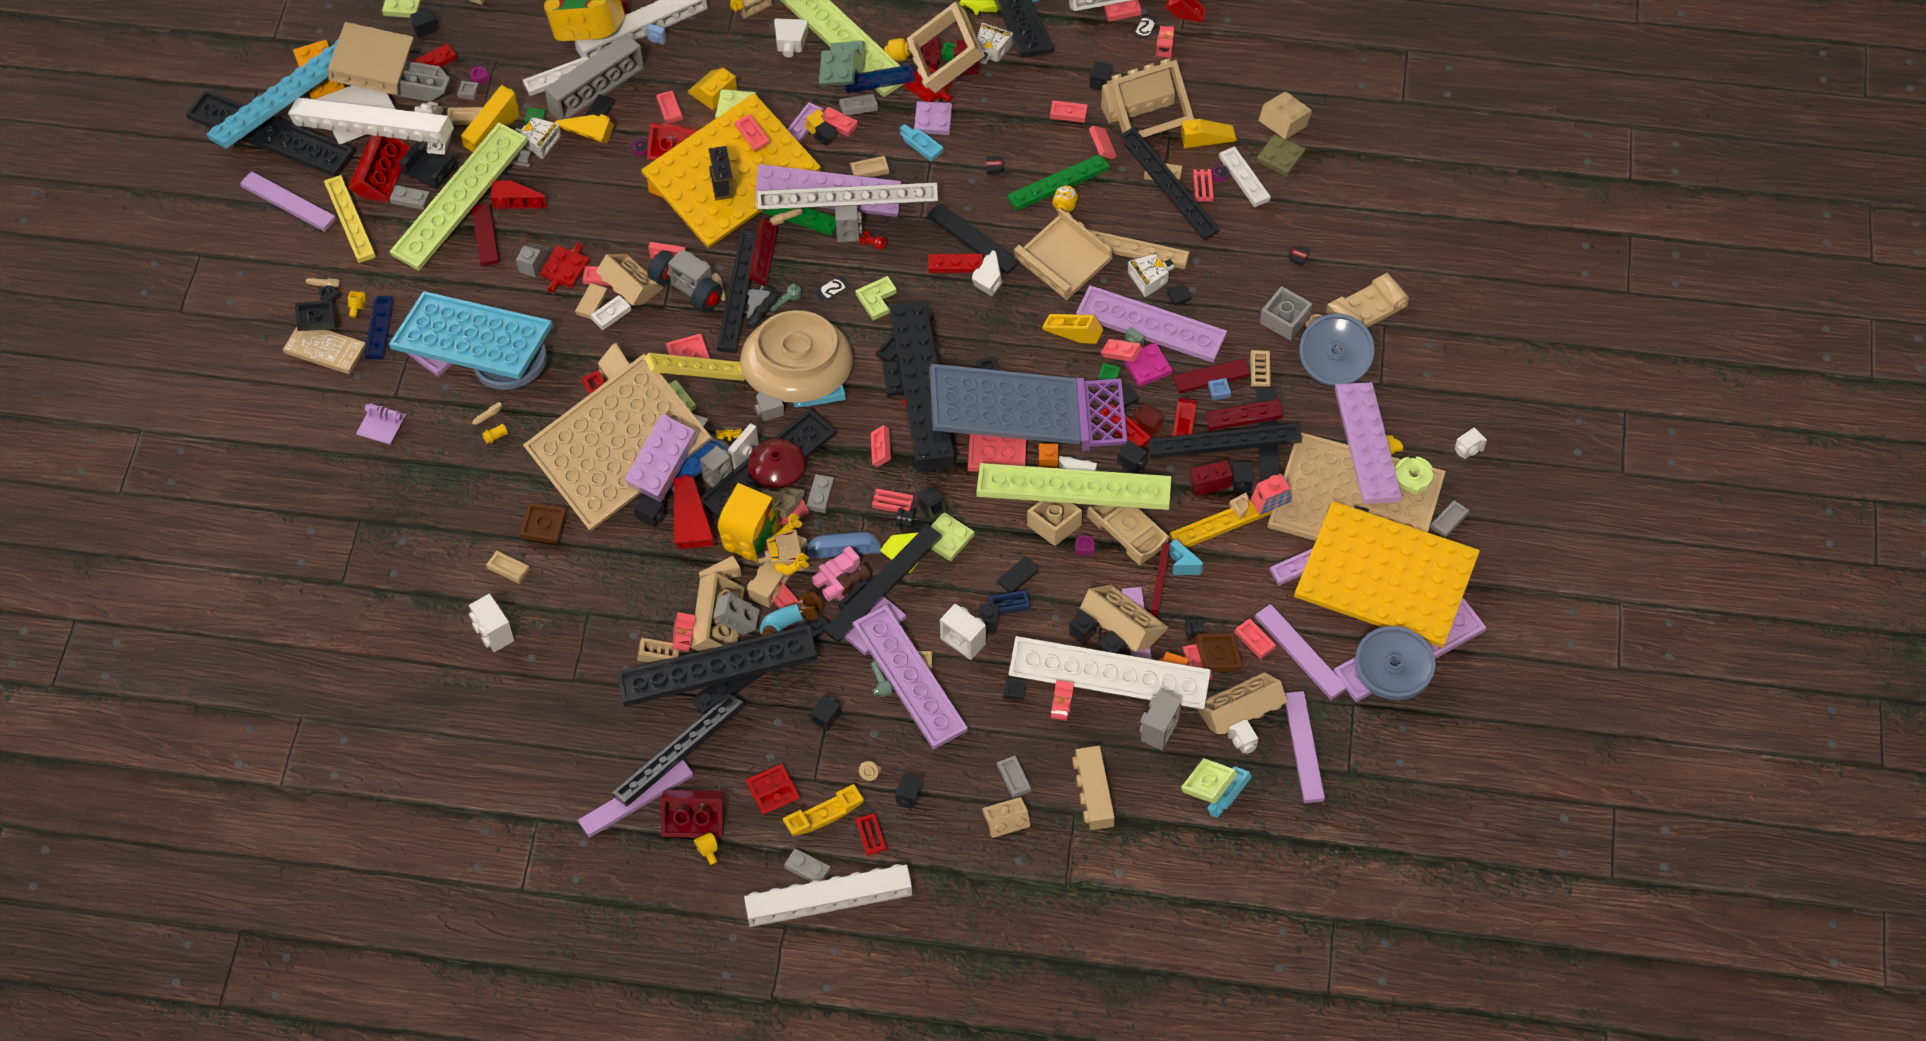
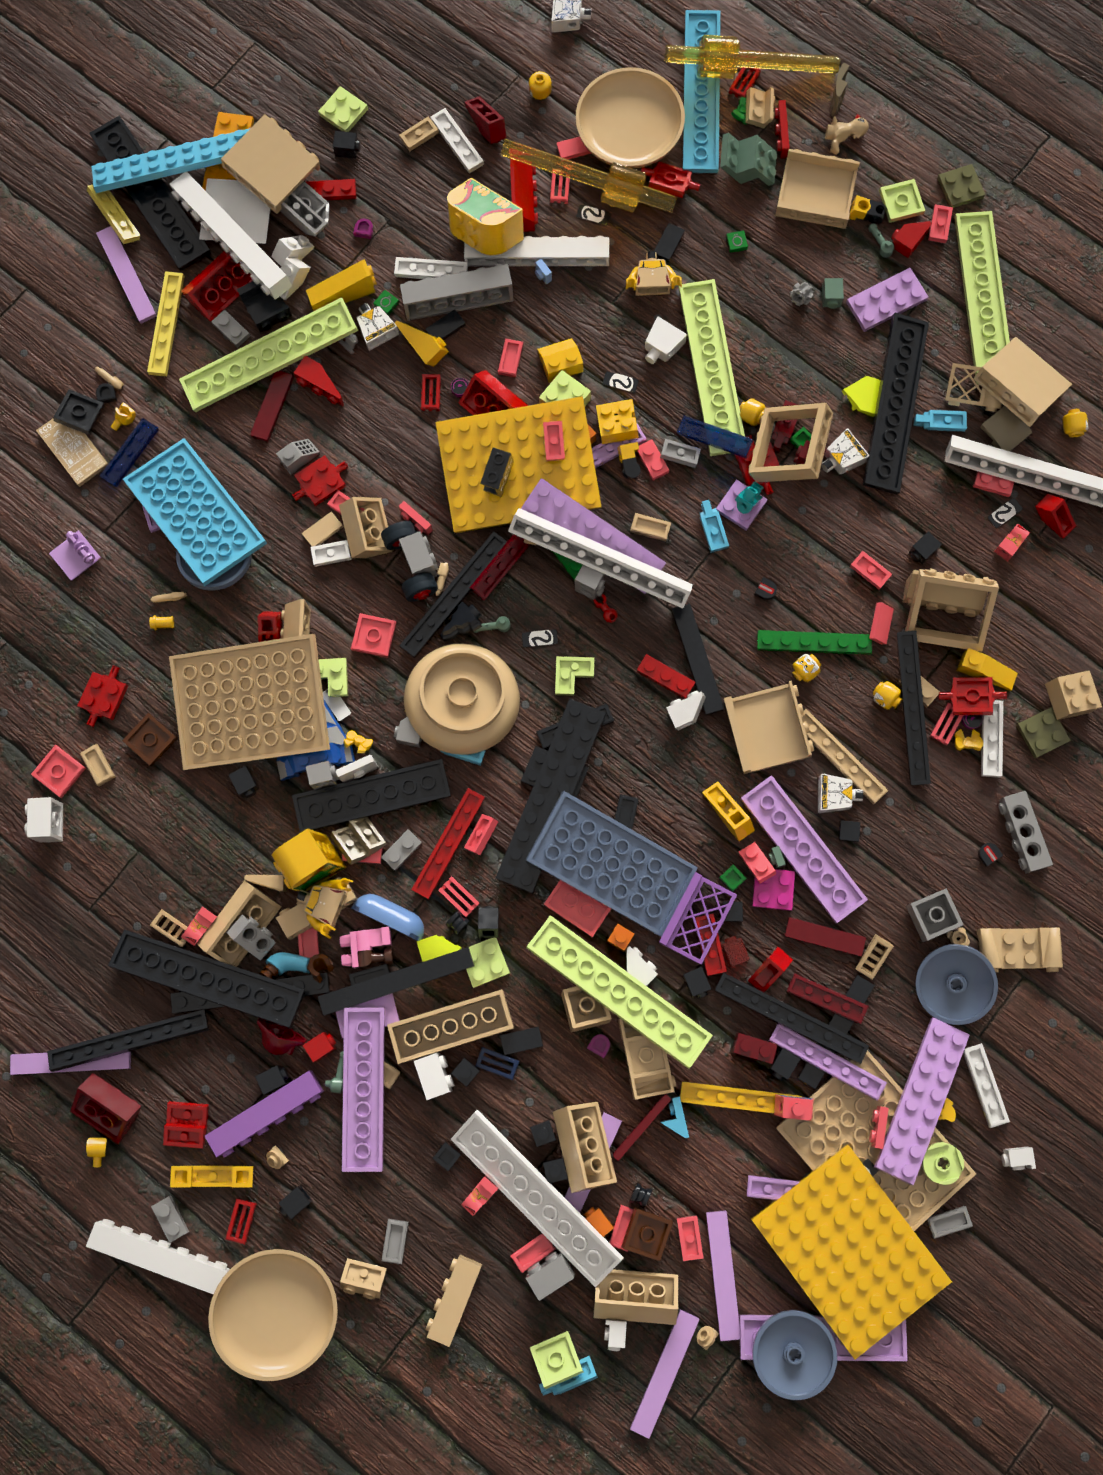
camera: 35 degrees right, 20 degrees up
tan tile [447,107,483,125] -> none
light grey tile [457,81,479,100] -> none
lavender brick [624,414,698,502] -> none
light yellow plate [645,353,745,381] -> none
red slope [674,475,716,549] -> none
dark red dish [748,439,805,489] -> none
sand green bracket [819,40,865,86] -> none
medium blue plate [1208,378,1231,401] -> none
tan tile [1229,493,1249,518] -> none
none -> coral tile [31,745,86,798]
none -> red plate [77,665,128,727]
none -> light yellow plate [87,185,140,244]
none -> medium lavender brick [205,1071,324,1158]
none -> tan dish [208,1249,338,1381]
none -> dark red hat [257,1018,307,1055]
none -> red brick [303,1032,336,1062]
none -> tan brick [387,990,514,1064]
none -> red plate [411,788,485,900]
none -> red tile [421,374,441,411]
none -> coral tile [511,1233,555,1273]
none -> yellow piece [596,399,639,444]
none -> sticker [603,371,639,393]
none -> tan plate [697,1326,719,1350]
none -> teal hips [735,481,764,514]
none -> lavender tile [769,1023,887,1101]
none -> coral plate [869,1106,889,1149]
none -> yellow head [872,681,902,710]
none -> red plate [939,677,1007,715]
none -> yellow piece [954,729,983,751]
none -> white tile [963,1043,1010,1128]
none -> light grey brick [998,791,1053,874]

